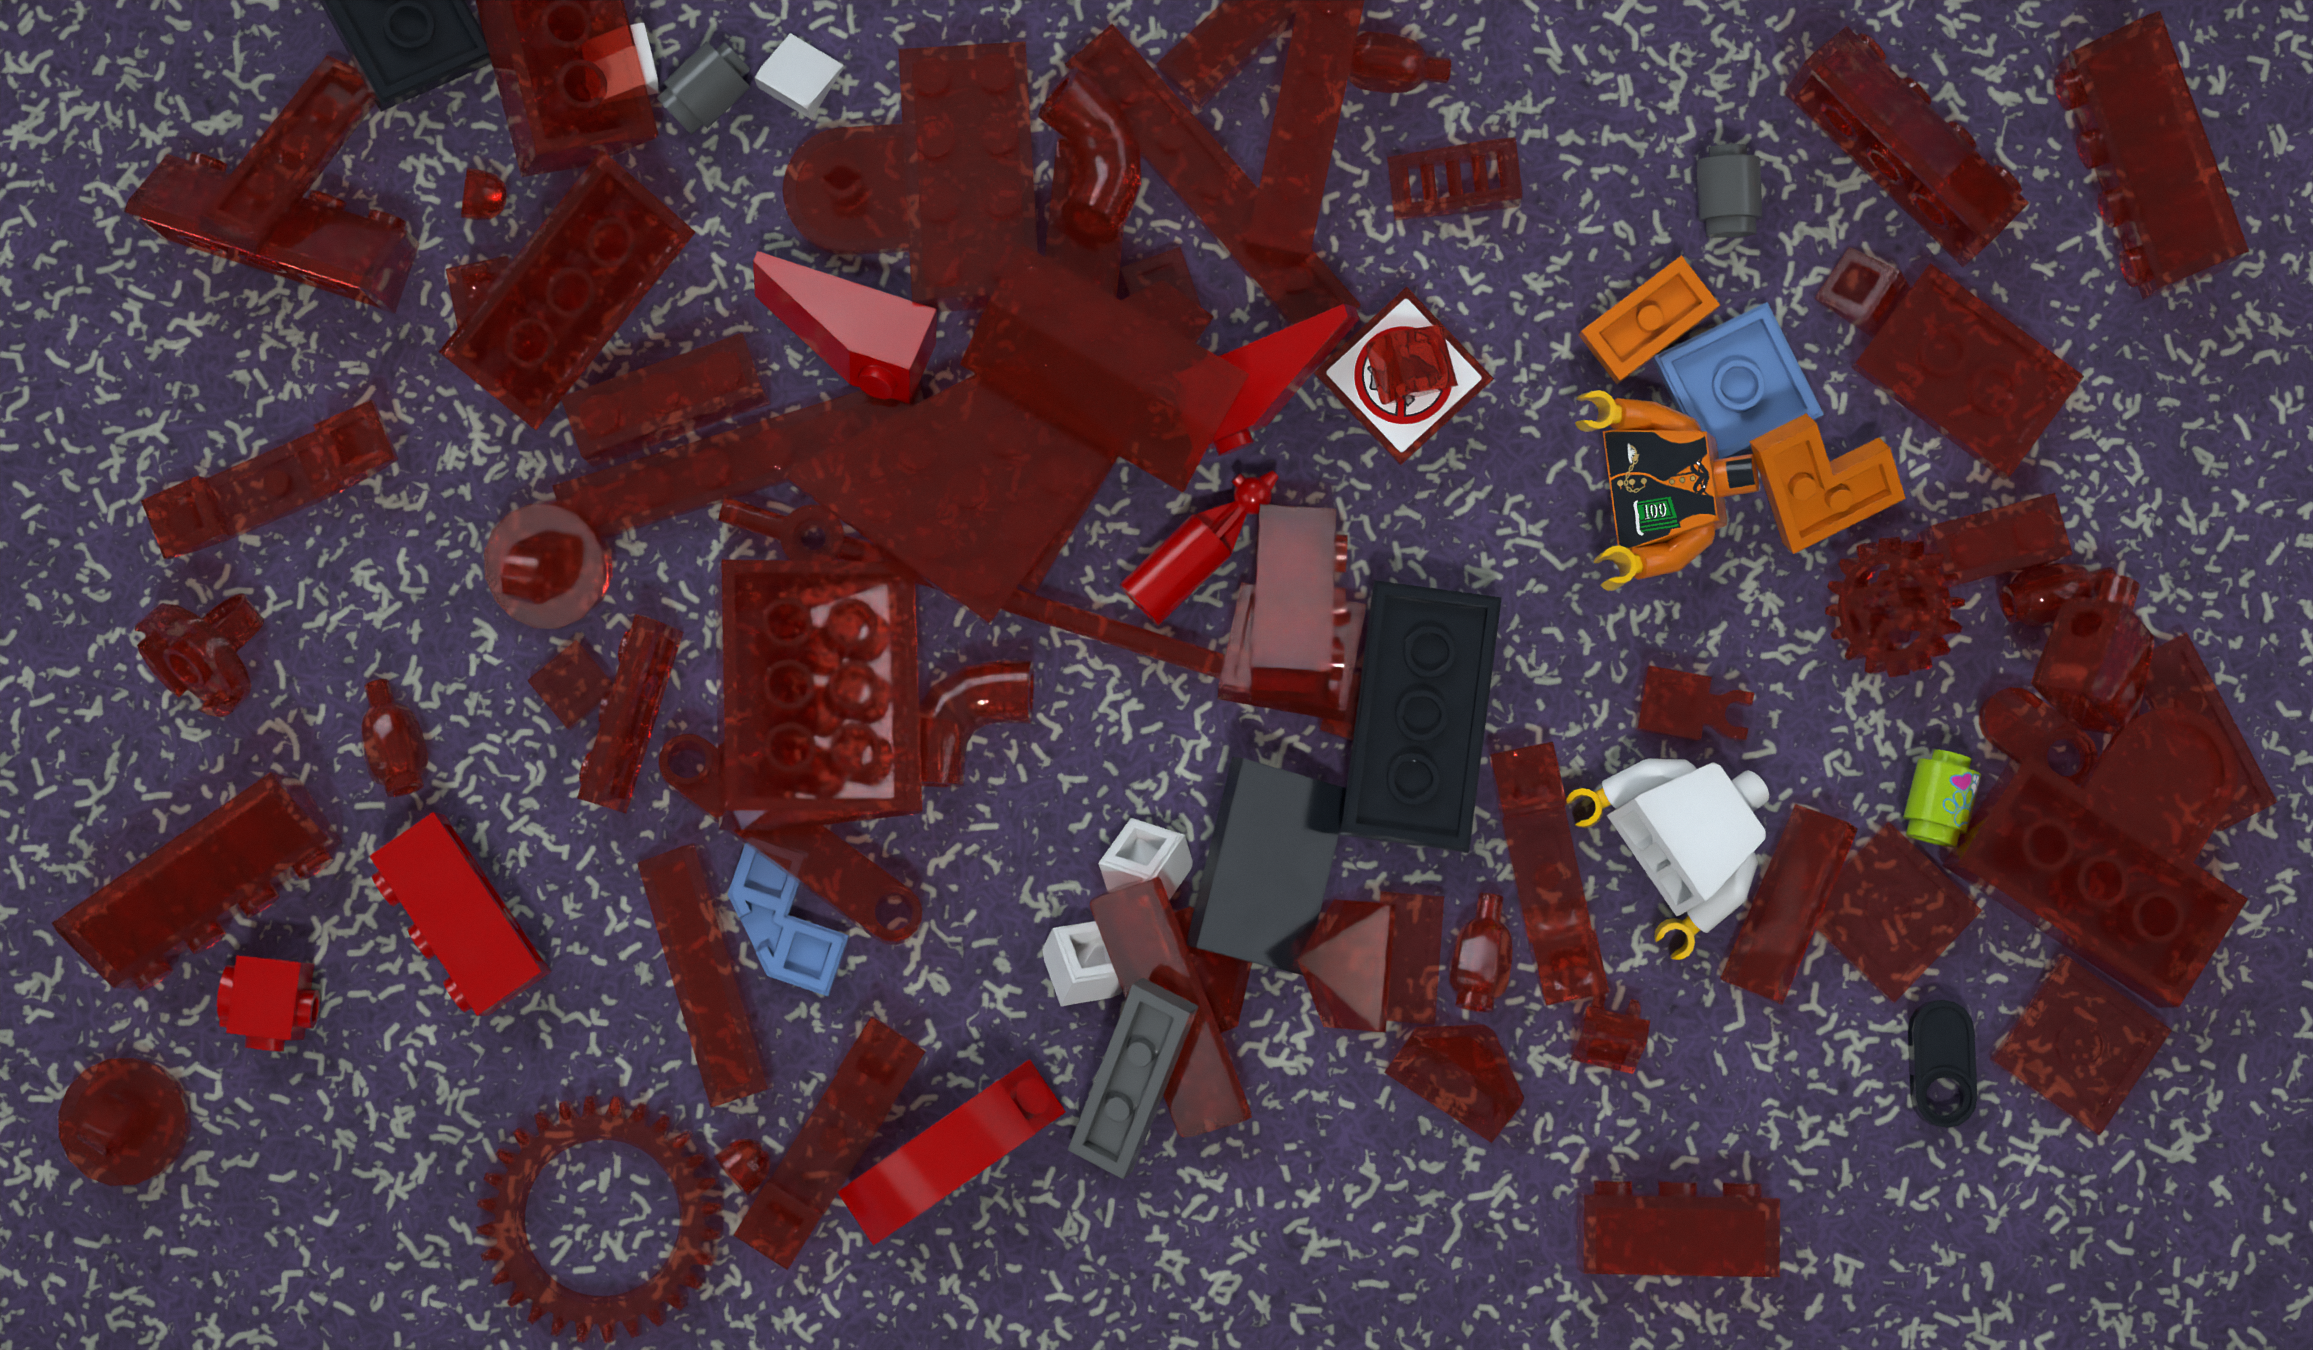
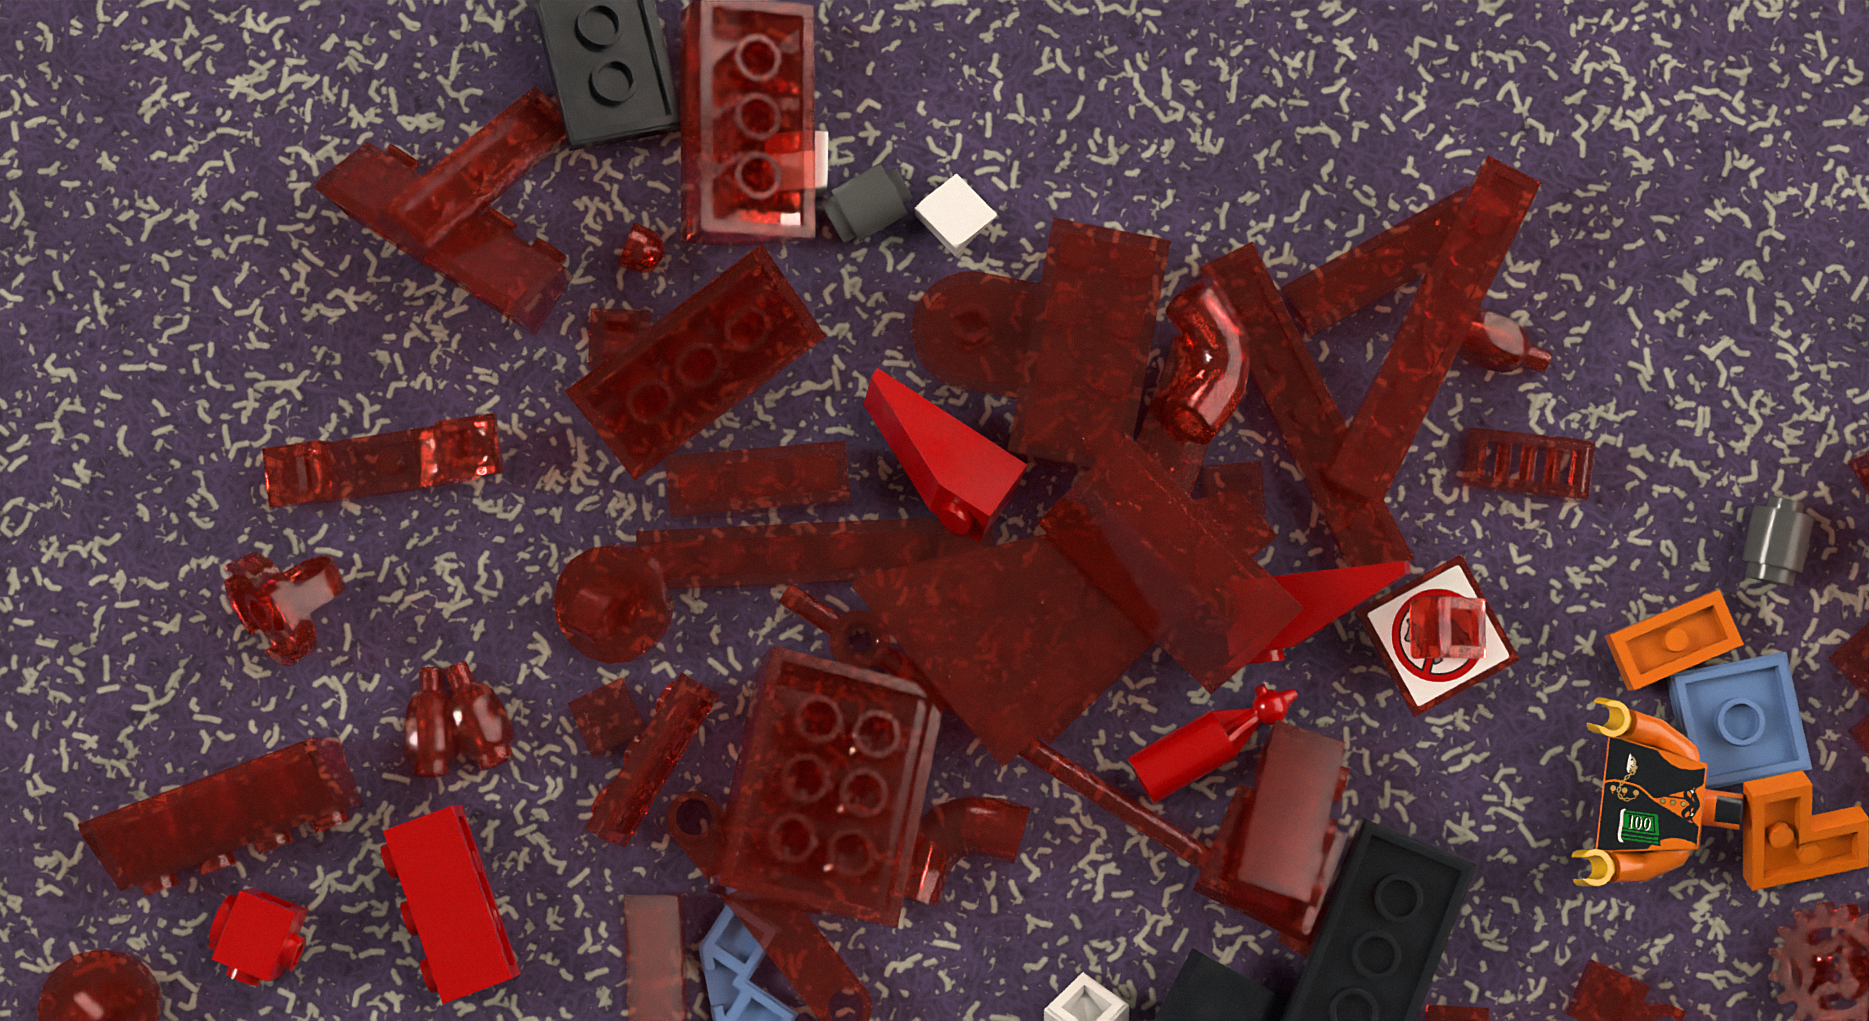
camera: 15 degrees right, 0 degrees up
none -> clear red plant [444,661,515,771]

